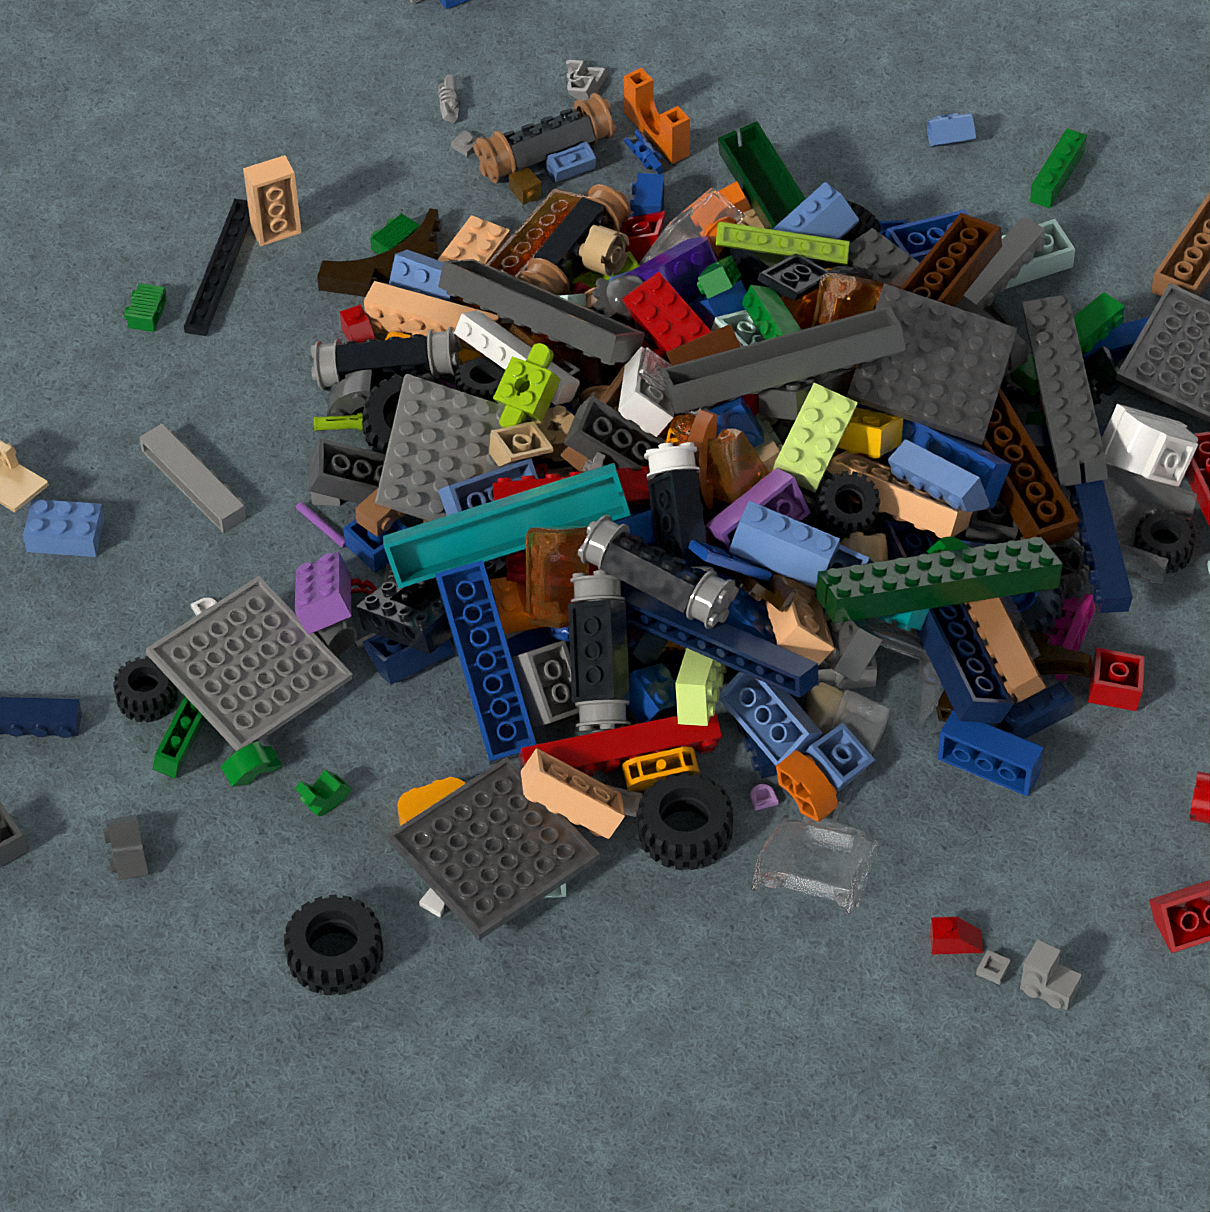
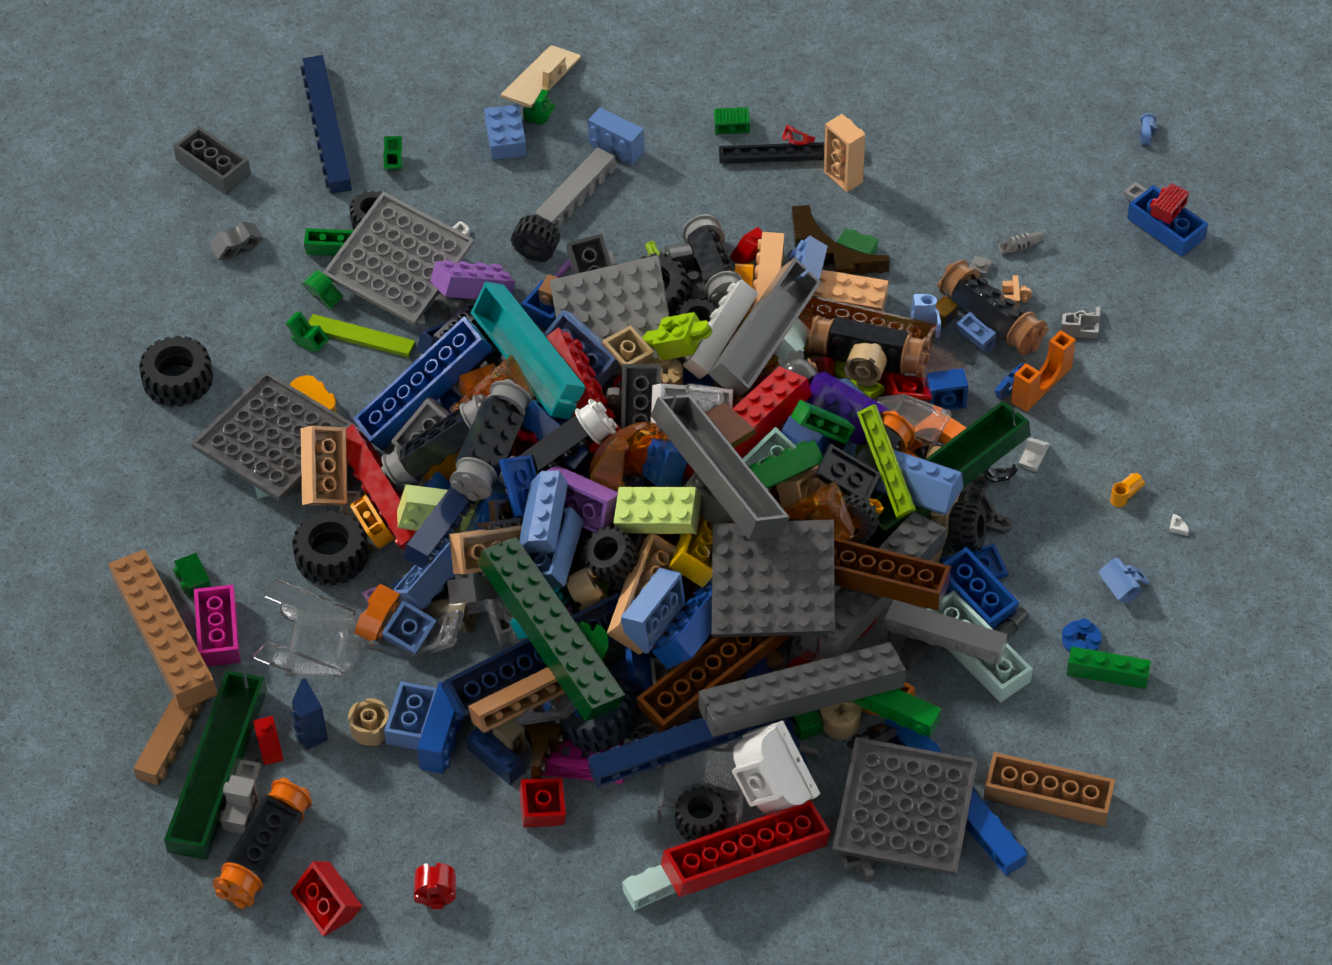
camera: 75 degrees right, 0 degrees up
none -> medium nougat brick [108,549,217,710]
none -> medium nougat brick [133,698,208,785]
none -> dark green piece [164,670,267,860]
none -> green brick [173,552,211,598]
none -> dark pink brick [194,585,241,667]
none -> brick [213,778,312,909]
none -> dark blue slope [290,678,328,750]
none -> lime tile [308,314,416,358]
none -> tan brick [348,698,389,746]
none -> green brick [383,136,403,171]
none -> medium blue brick [384,681,437,750]
none -> black tyre [511,215,561,262]
none -> green brick [523,89,555,125]
none -> medium blue brick [588,107,644,165]
none -> red helmet [782,124,815,145]
none -> light blue piece [910,294,941,338]
none -> light nougat hips [1002,275,1032,307]
none -> blue plate [1062,618,1102,653]
none -> light orange piece [1110,473,1145,507]
none -> white tile [1169,514,1189,536]

